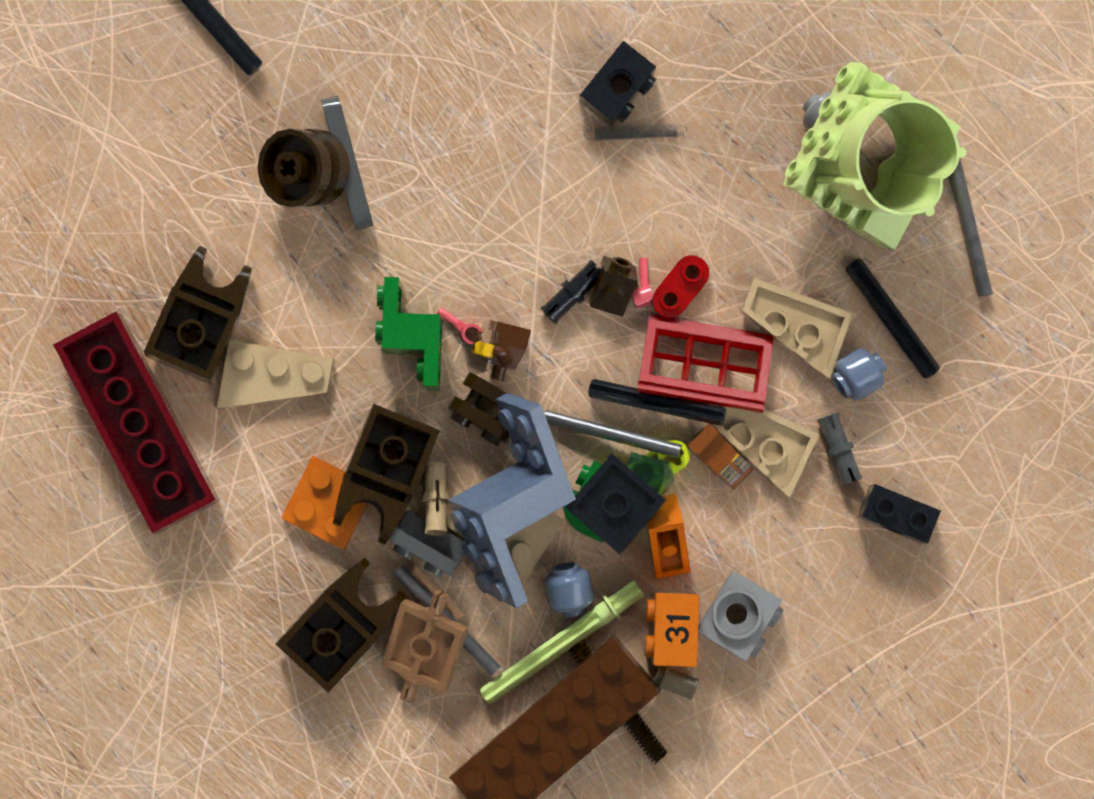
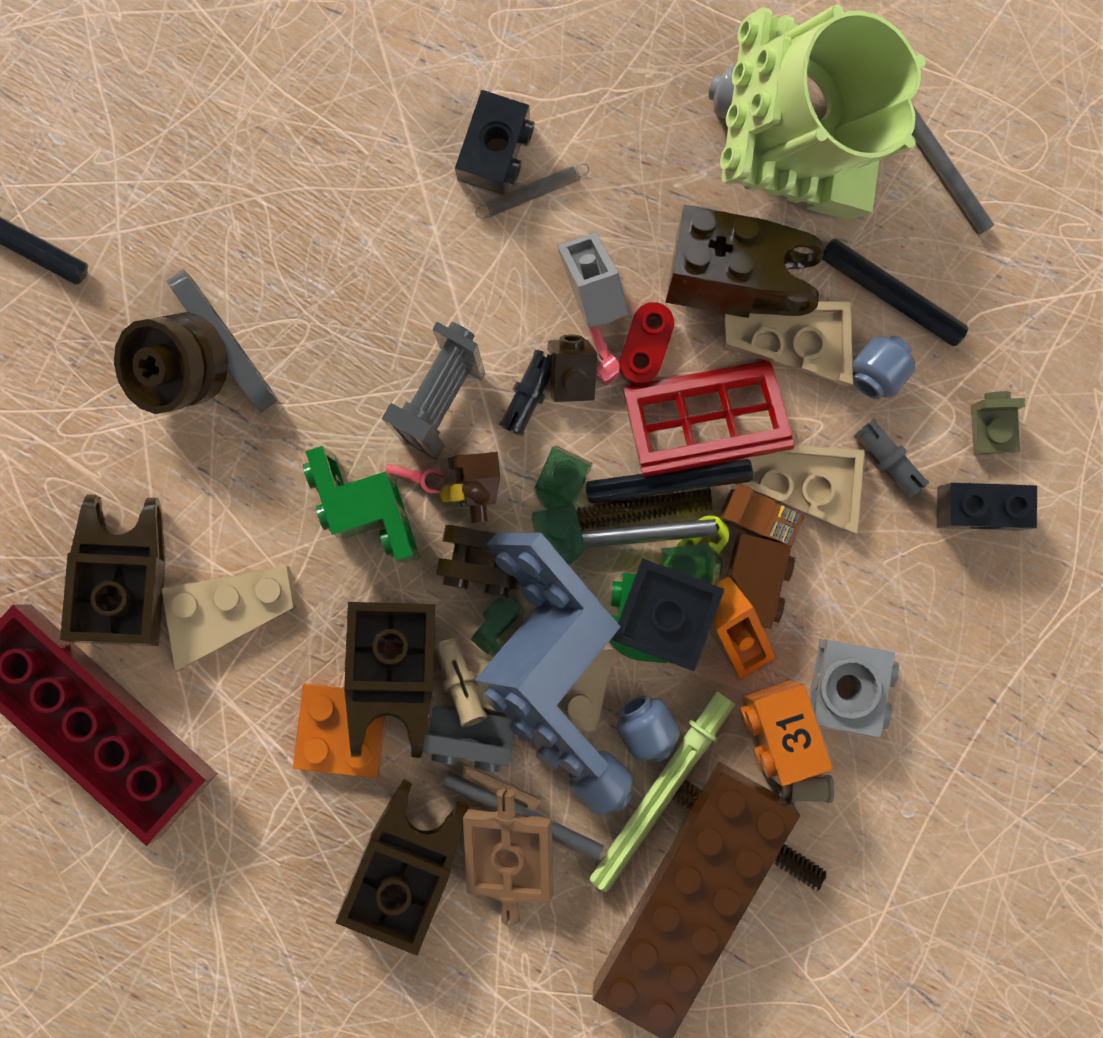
camera: 20 degrees left, 0 degrees up
none -> dark grey fence [382,322,486,460]
none -> clear green plate [471,595,526,658]
none -> clear green plate [531,504,585,566]
none -> clear green plate [534,445,593,510]
none -> dark brown axle [544,487,713,535]
none -> light grey slope [557,232,629,328]
none -> sand blue head [569,751,633,815]
none -> dark brown brick [665,204,824,318]
none -> reddish brown slope [726,533,795,629]
none -> olive bracket [971,391,1025,455]

